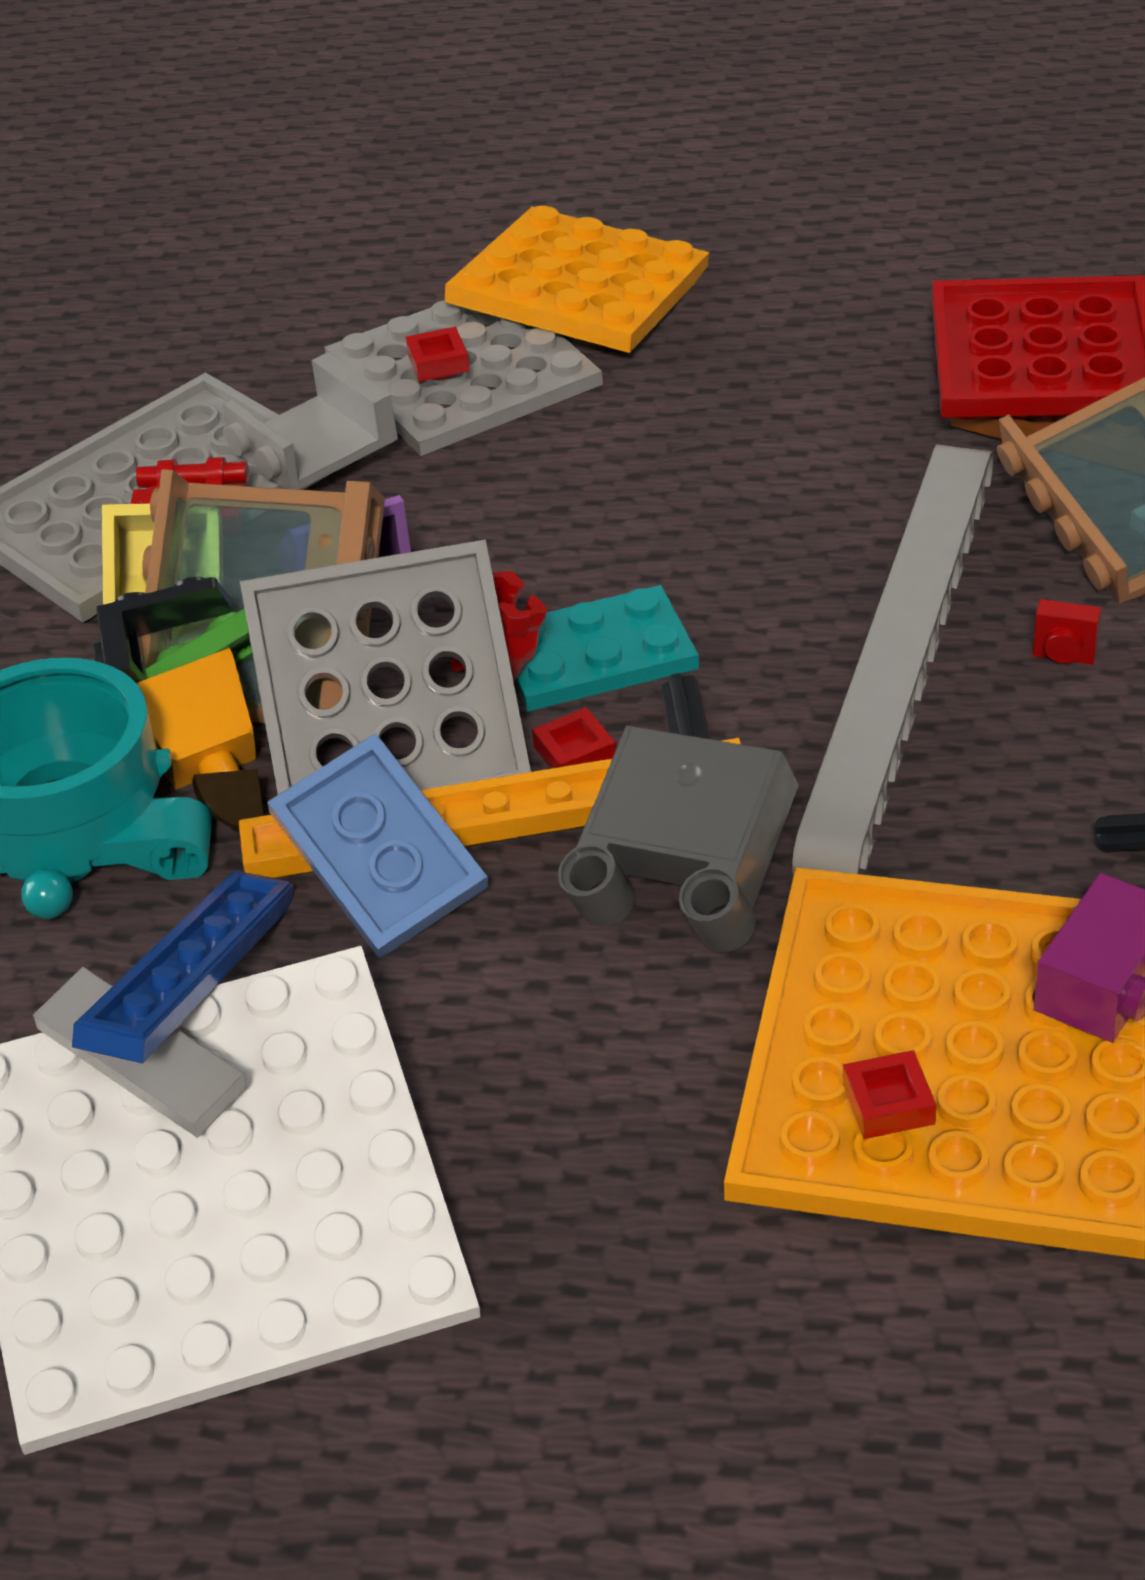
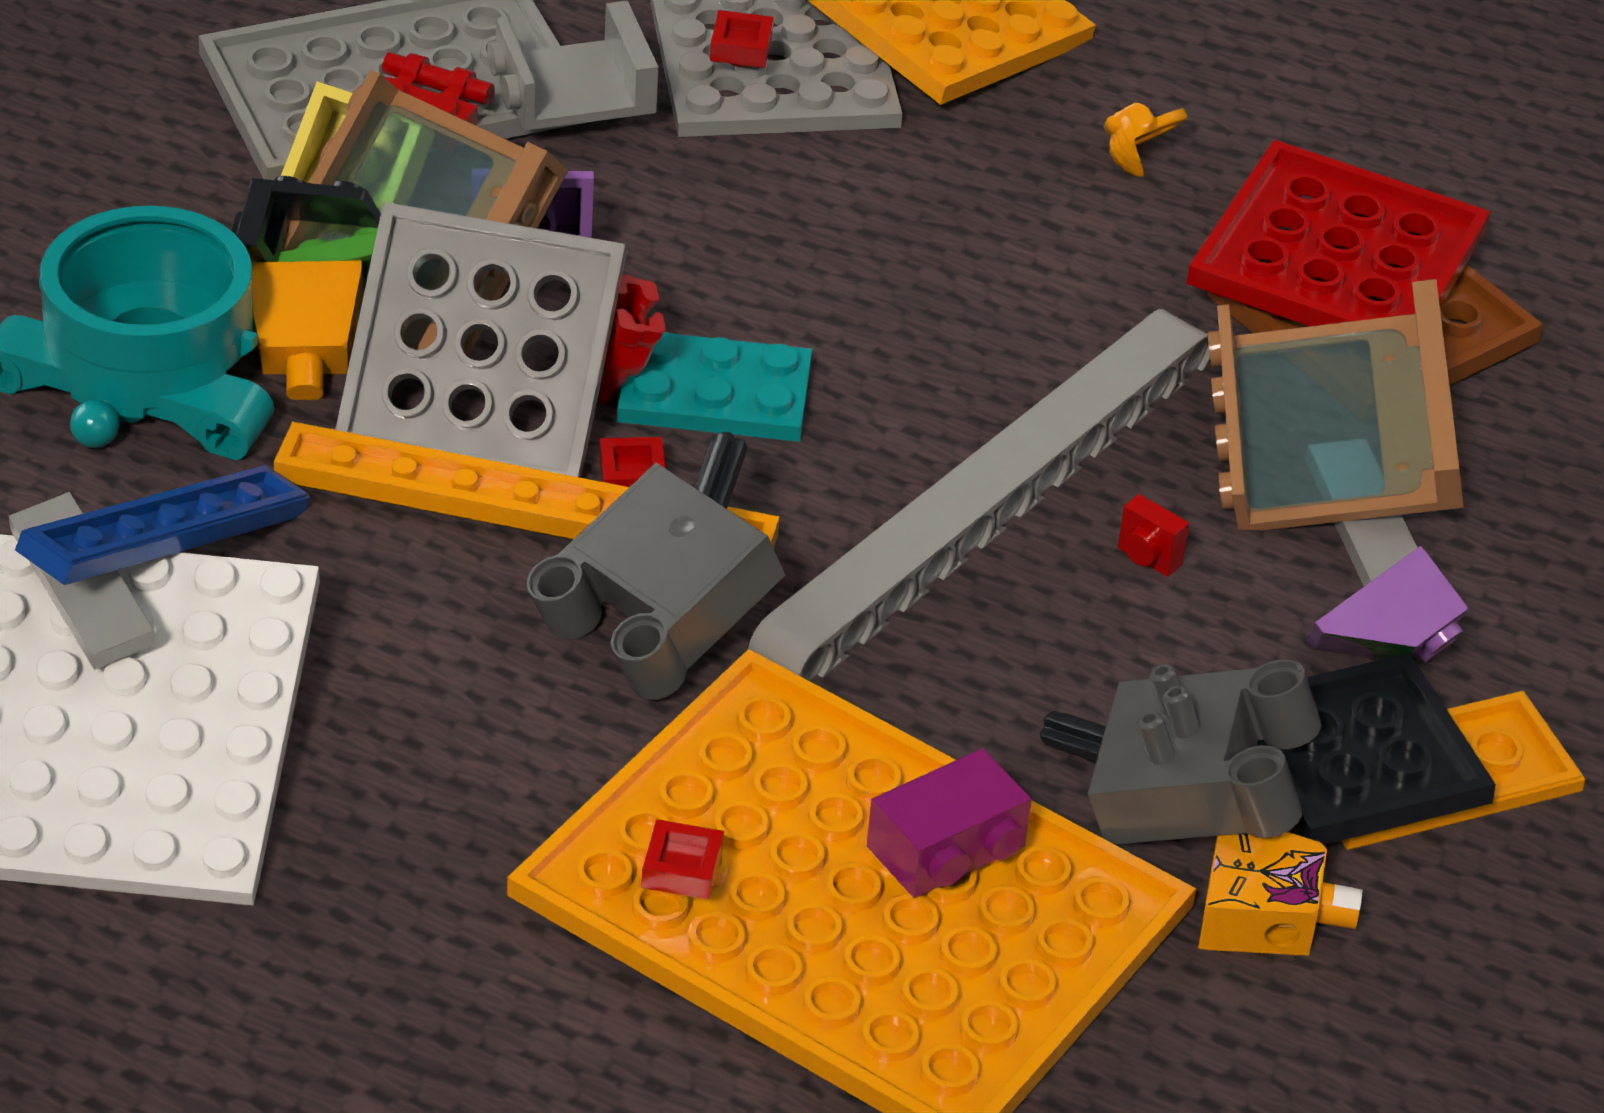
camera: 15 degrees right, 0 degrees up
dark brown tile [192,769,264,833] -> none
medium blue plate [267,733,488,958] -> none
none -> light orange piece [1104,103,1188,177]

